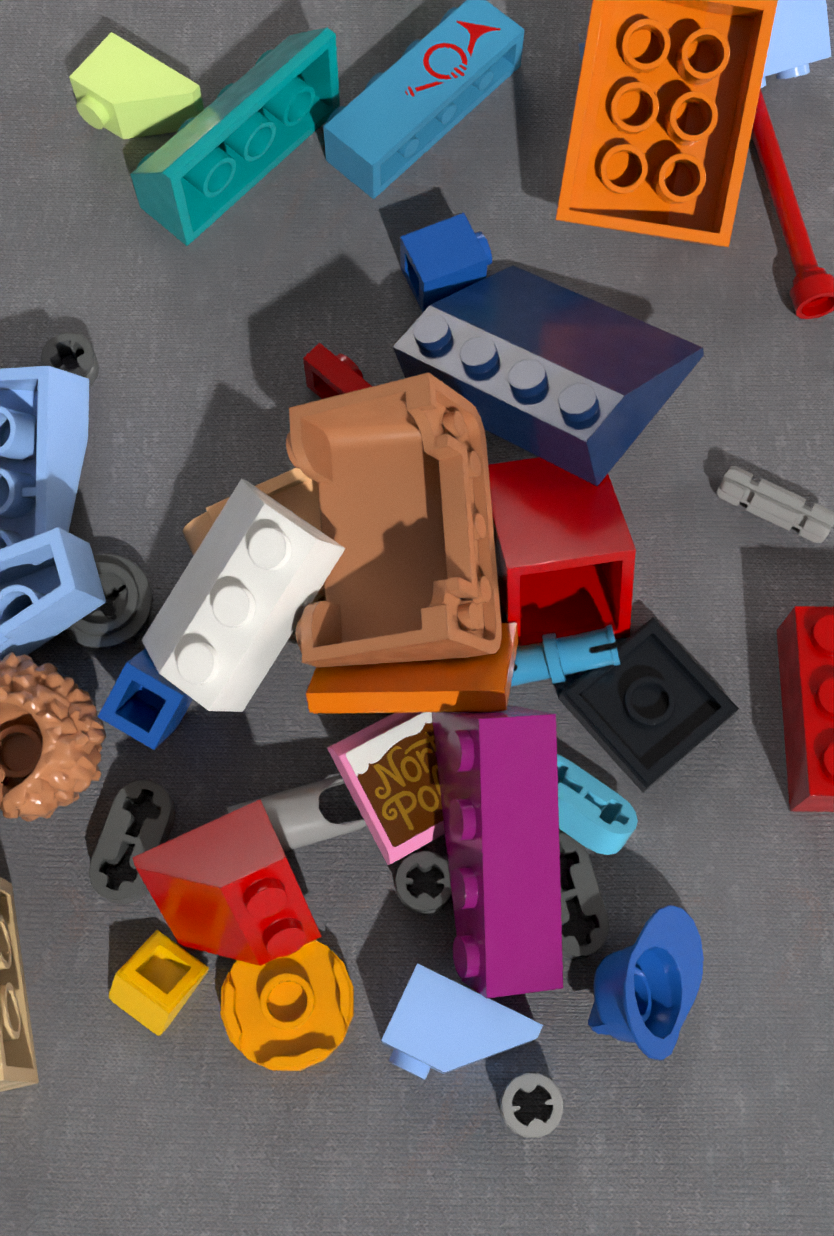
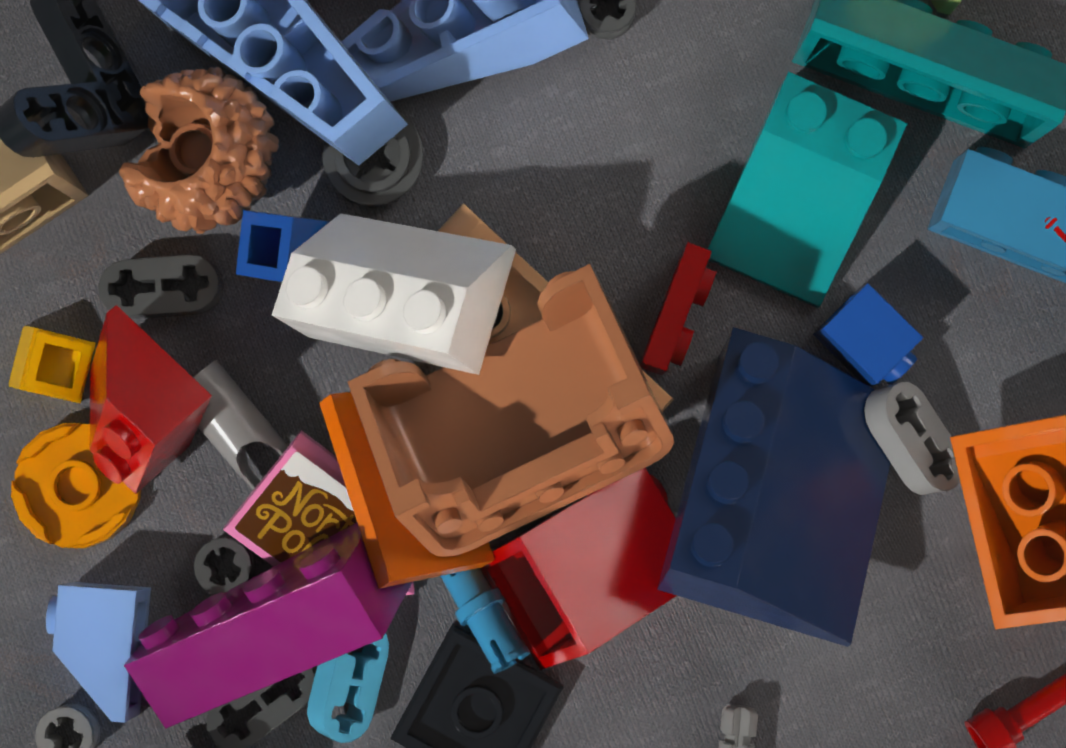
camera: 75 degrees right, 15 degrees up
none -> teal slope [707,71,908,308]
none -> light grey beam [864,382,960,495]

